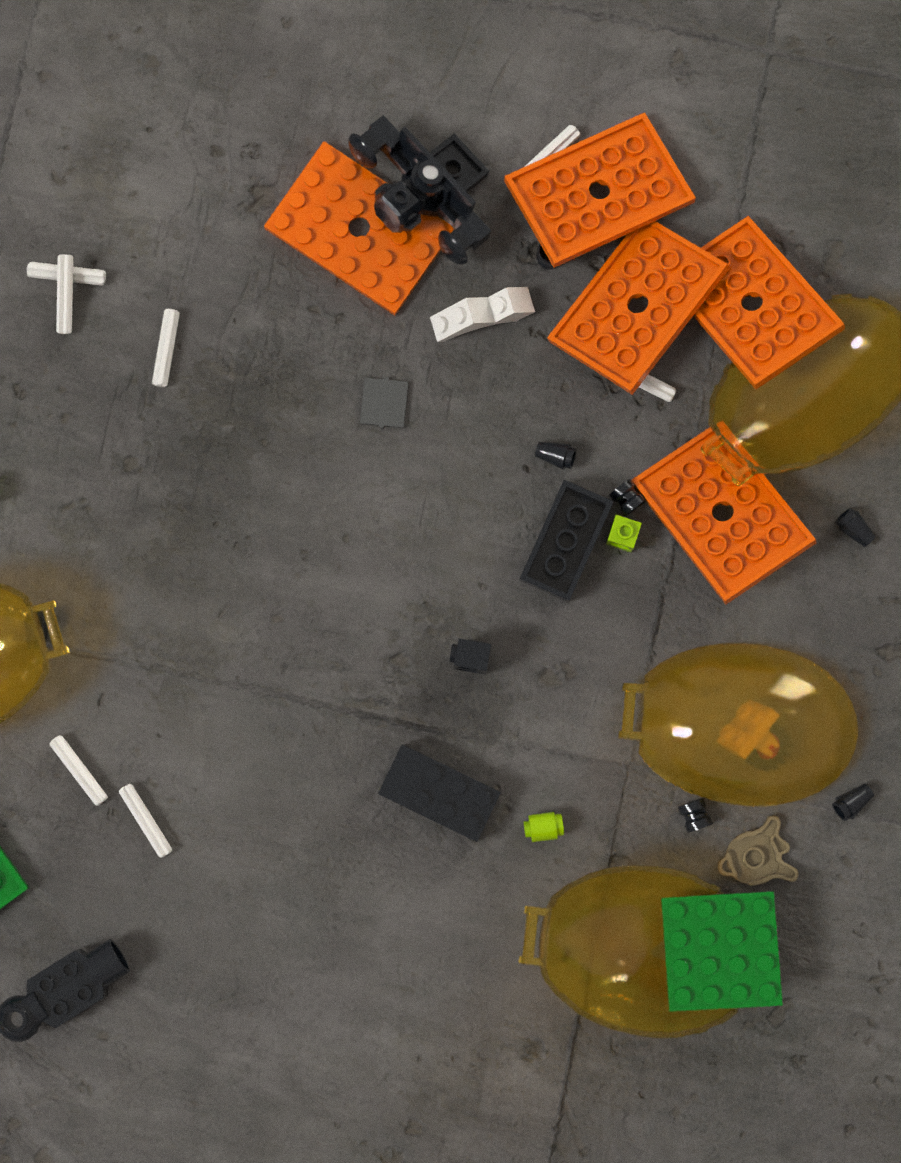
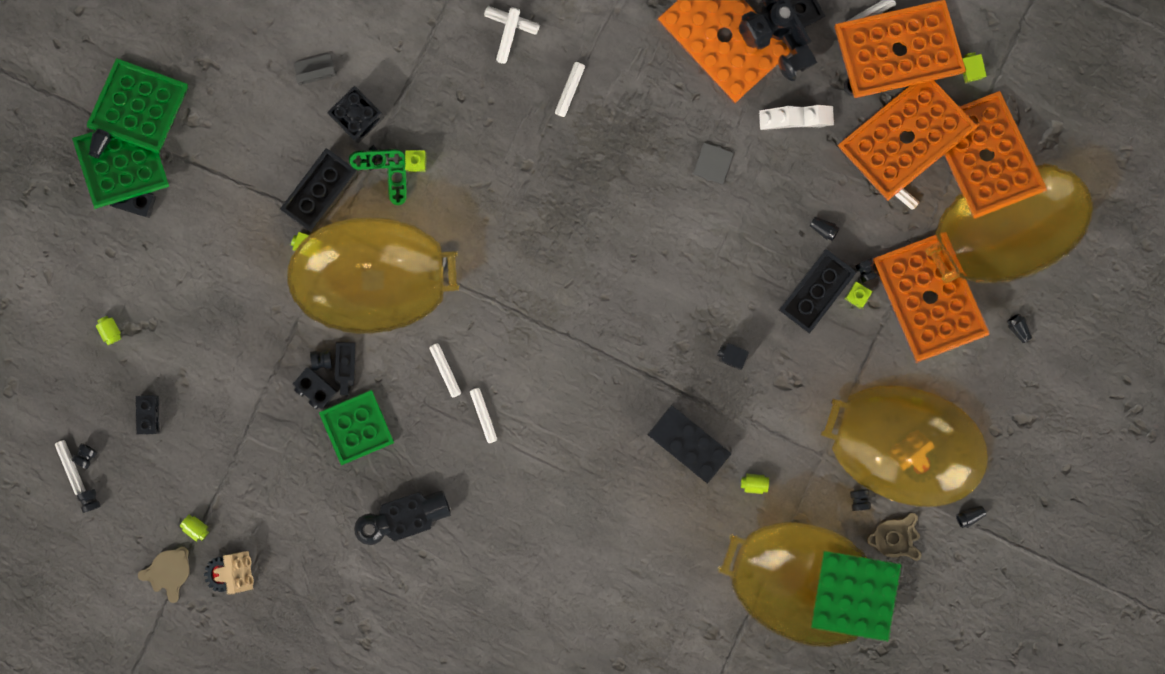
camera: 15 degrees right, 5 degrees up
none -> lime brick [962,52,986,83]

